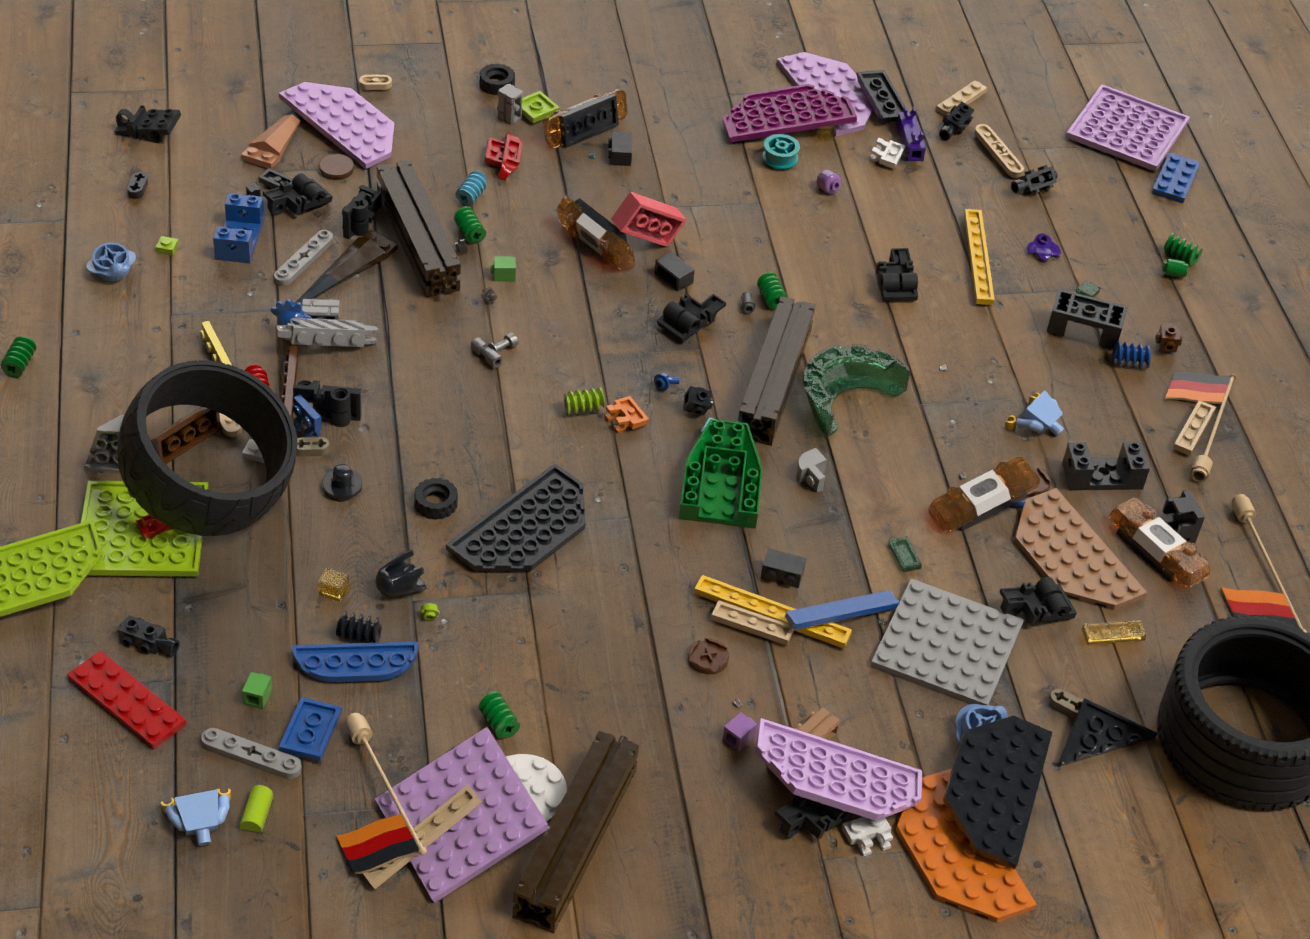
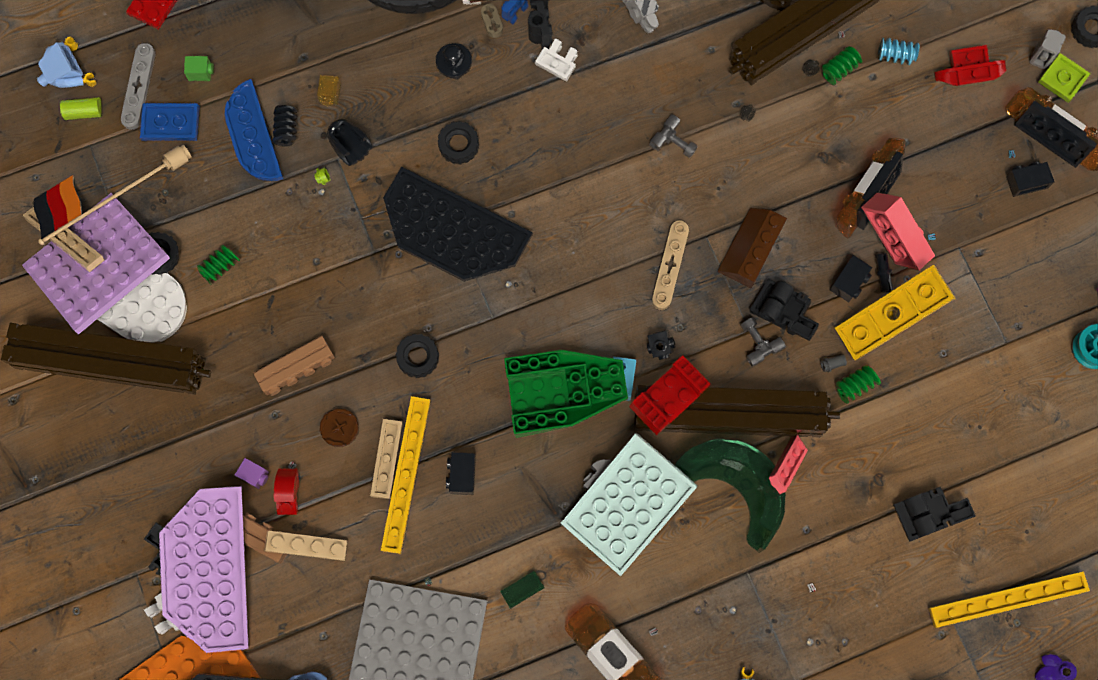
camera: 80 degrees right, 30 degrees up
bright green brick [490,256,516,282] -> none
lime piece [564,387,605,415] -> none
orange plate [604,396,649,434] -> none
blue plate [653,373,680,391] -> none
tile [785,590,900,630] -> none
medium lavender head [816,170,841,194] -> none
none -> medium nougat brick [253,335,335,396]
none -> tan plate [264,531,347,561]
none -> red brick [274,469,299,515]
none -> black tyre [396,334,439,378]
none -> white plate [535,38,578,82]
none -> light aqua plate [561,433,698,576]
none -> red plate [629,355,711,436]
none -> tan piece [652,221,689,310]
none -> reddish brown slope [718,208,787,288]
none -> flat silver bar [740,317,786,367]
none -> coral plate [769,435,808,494]
none -> yellow plate [835,265,956,360]
none -> black pin [875,253,894,293]

